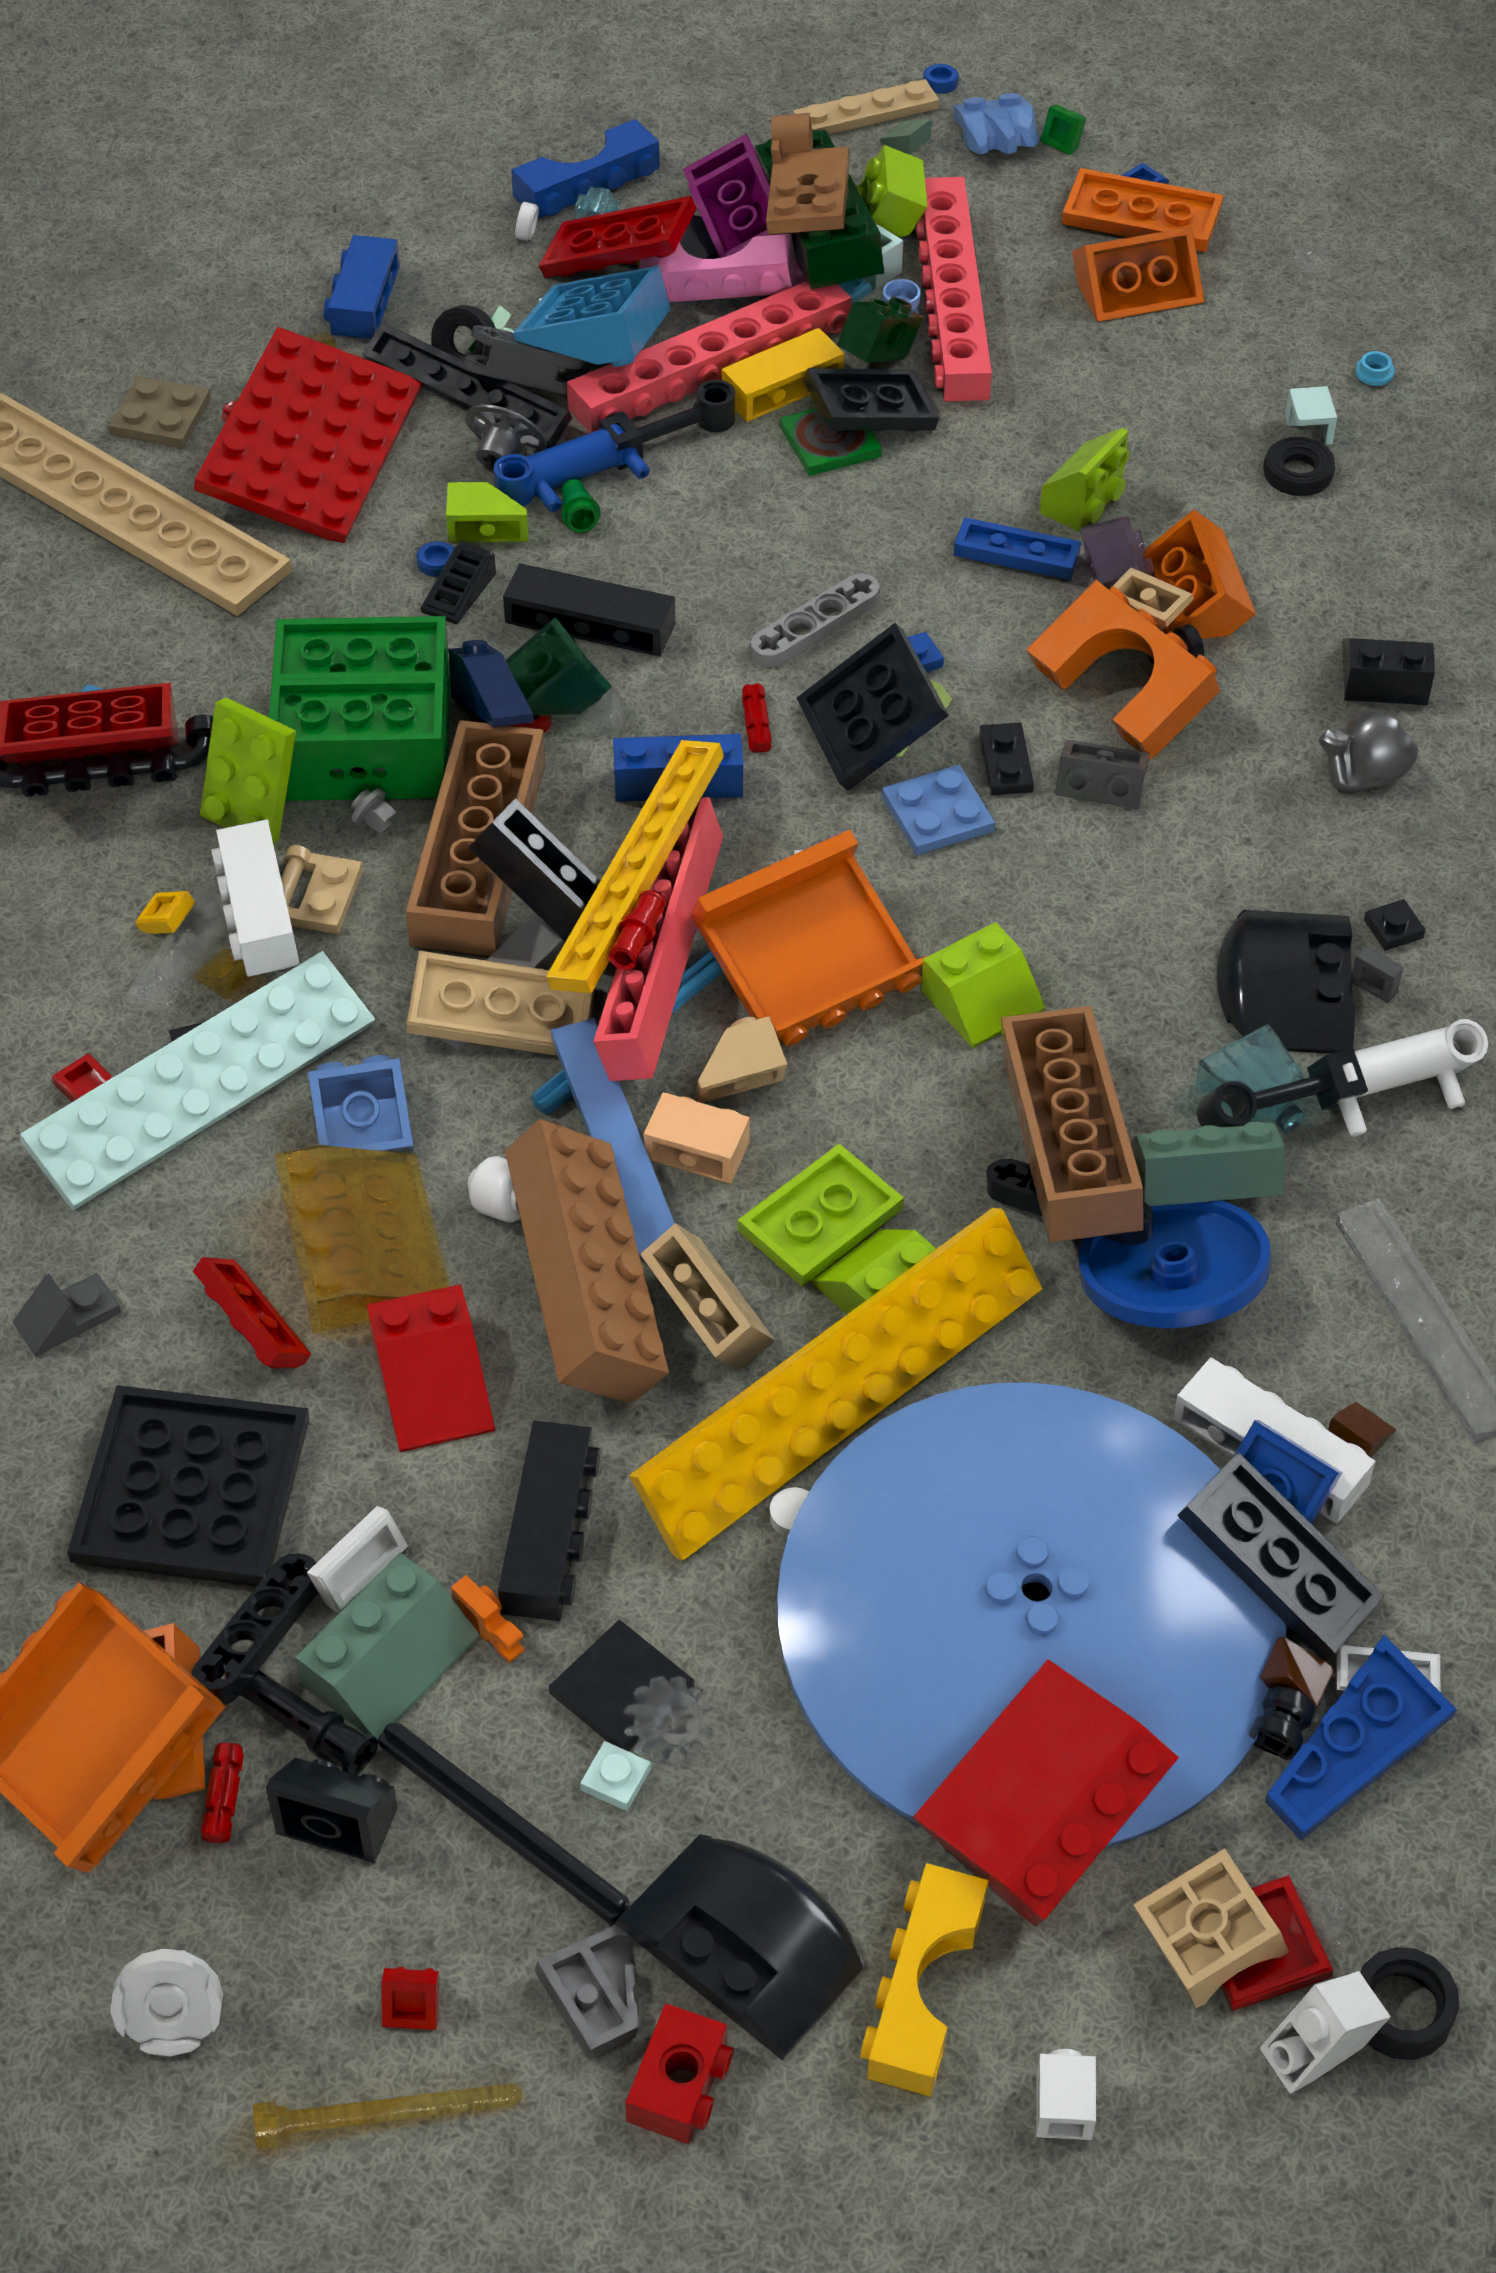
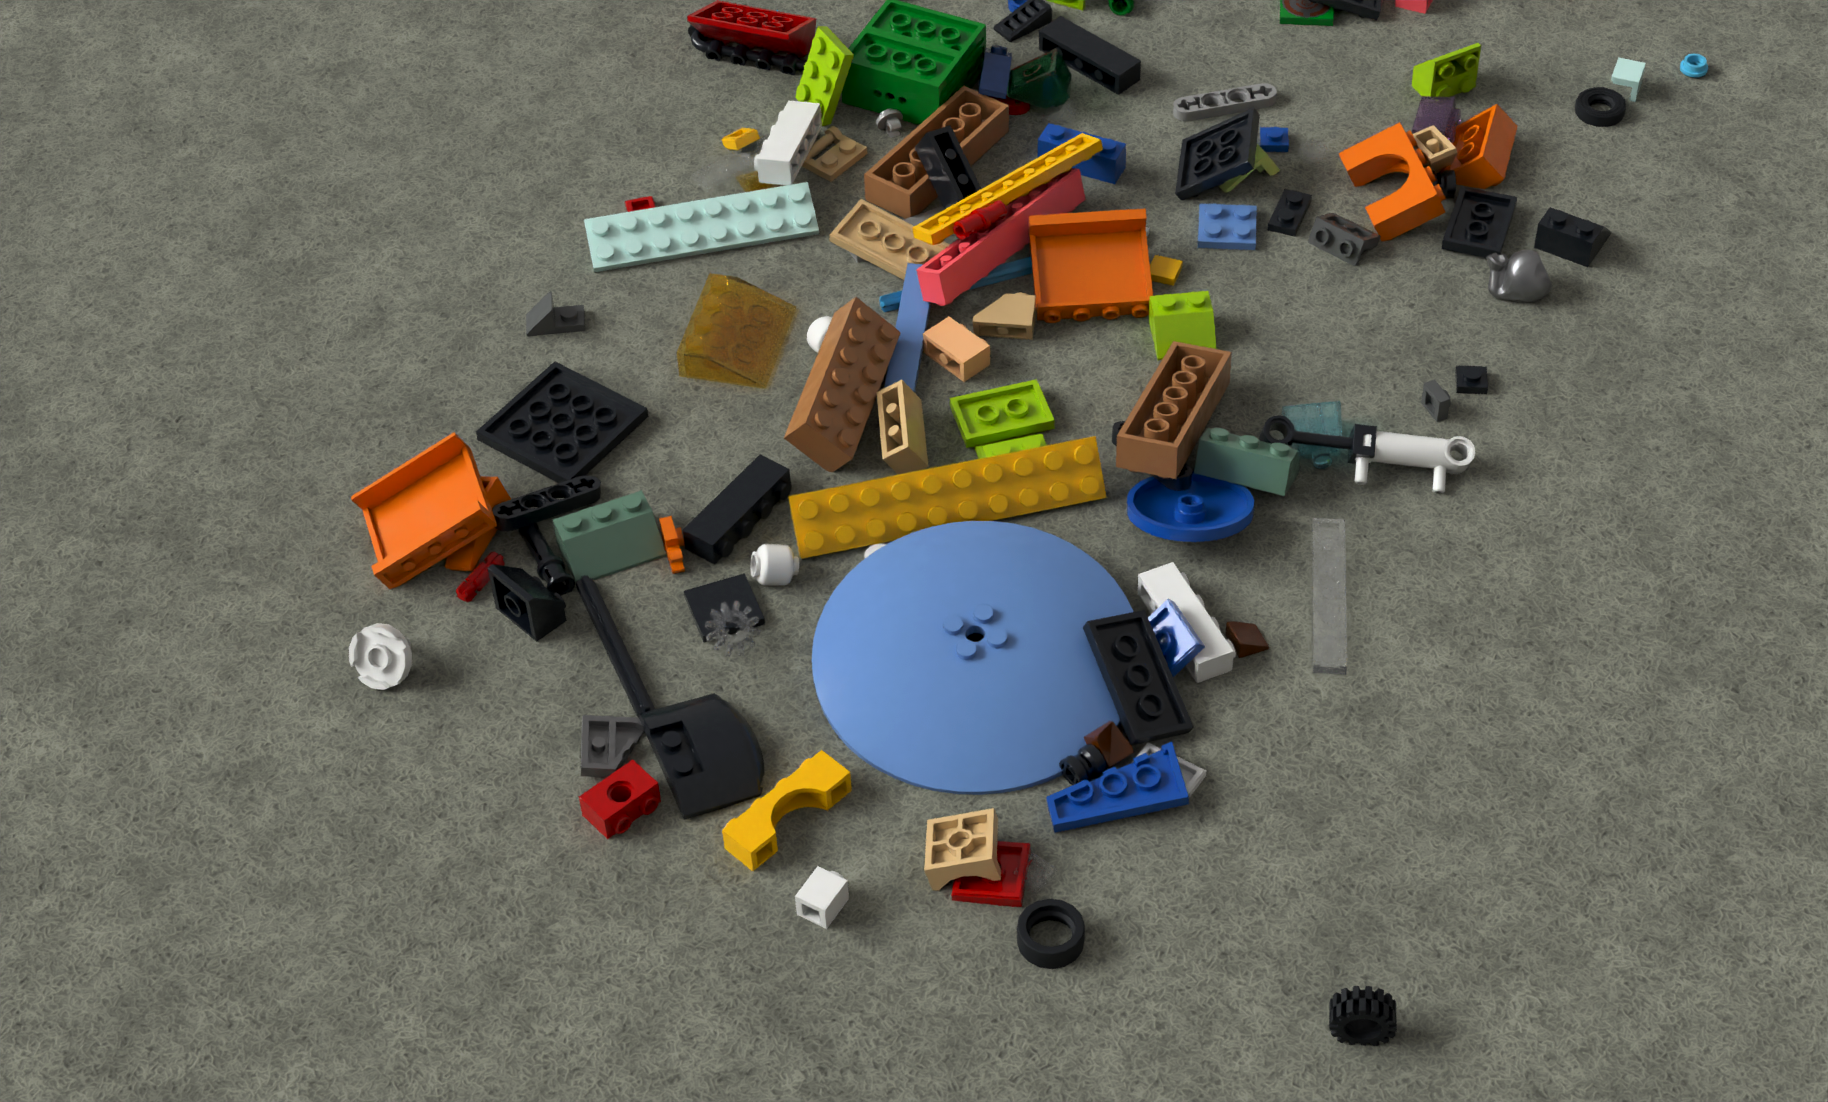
camera: 30 degrees right, 5 degrees down
red plate [193,1257,311,1368] -> none
clear yellow piece [253,2083,522,2149] -> none
white tile [307,1506,408,1613] -> none
medium blue plate [308,1055,414,1164] -> none
red slope [366,1284,495,1452] -> none
red tile [381,1966,439,2030] -> none
light aqua plate [580,1741,651,1811] -> none
red axle [742,683,772,753] -> none
red slope [912,1659,1179,1926] -> none
blue plate [953,517,1081,580] -> none
black slope [1217,910,1355,1053] -> none
white slope [1260,1971,1391,2094] -> none
none -> white head [750,544,799,586]
none -> yellow tile [1150,255,1183,286]
none -> black plate [1441,186,1518,258]

